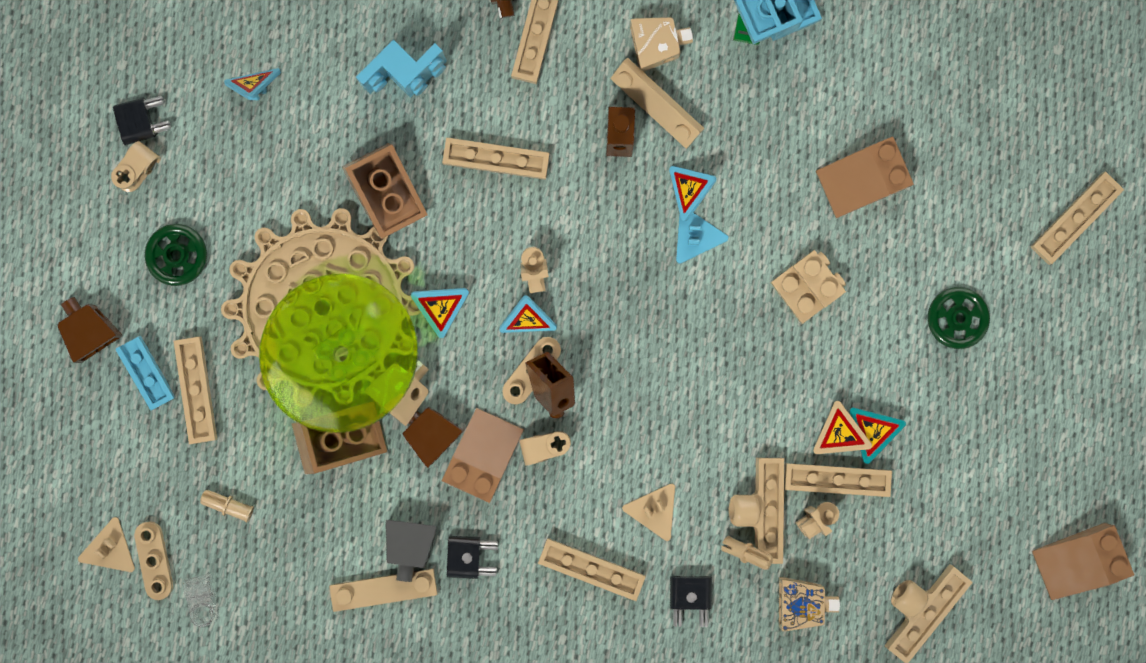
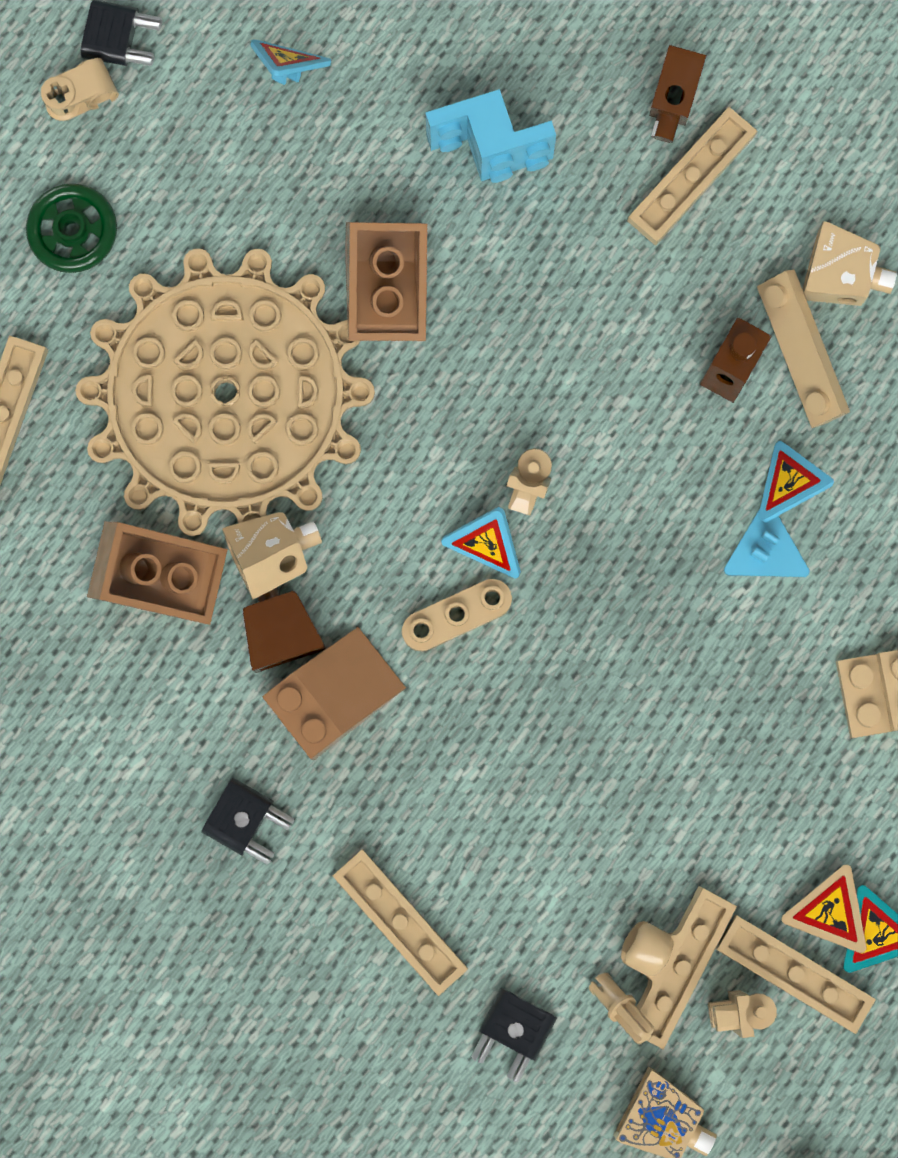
camera: 30 degrees right, 5 degrees down
clear neon green dish [259,273,418,433] -> none
tan plate [329,568,438,612] -> none
dark grey torso [386,520,438,582] -> none
piece [411,288,469,338] -> none
tan plate [442,137,550,180] -> none
tan piece [519,431,571,466] -> none
reddish brown torso [525,352,575,418] -> none
tan piece [622,484,675,541] -> none

